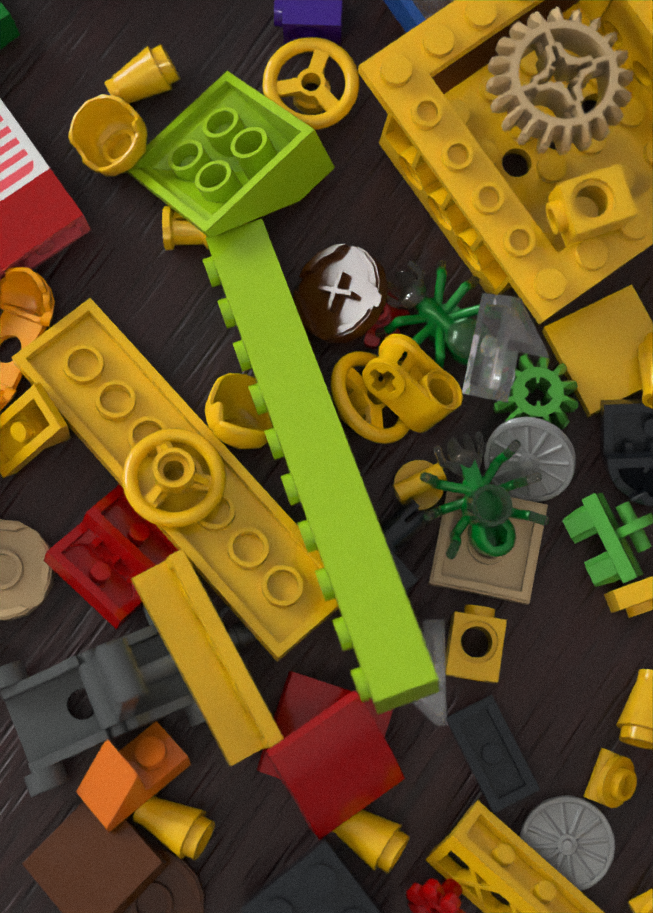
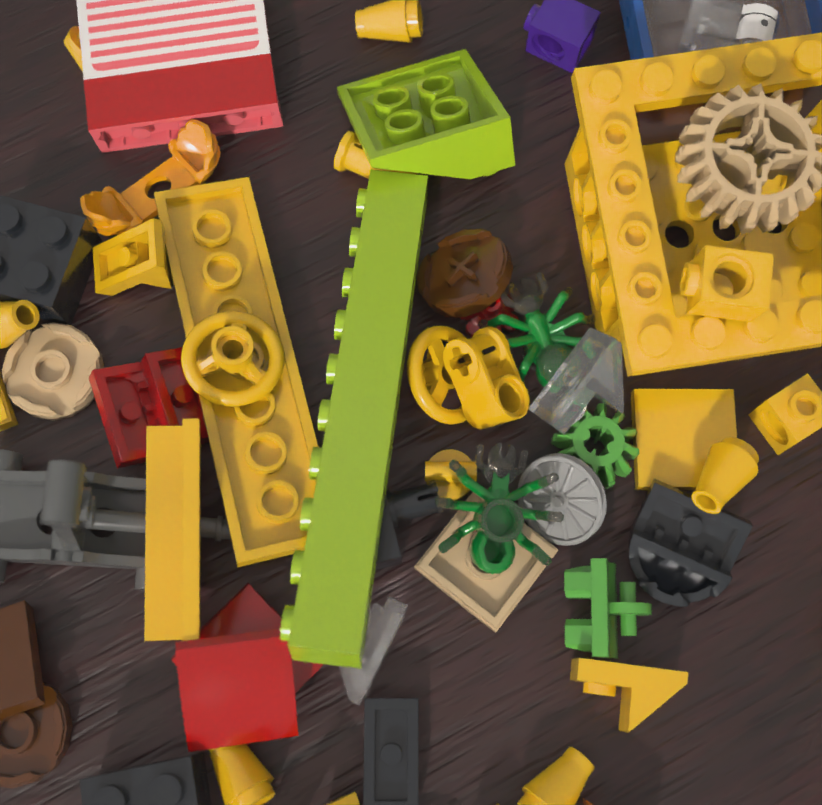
camera: 25 degrees right, 5 degrees down
yellow hair [69,94,147,176] -> none
orange slope [76,721,191,832] -> none
yellow cone [133,796,215,860] -> none
yellow hair [205,373,273,449] -> none
yellow piece [263,37,360,130] -> none
yellow brick [443,604,507,684] -> none

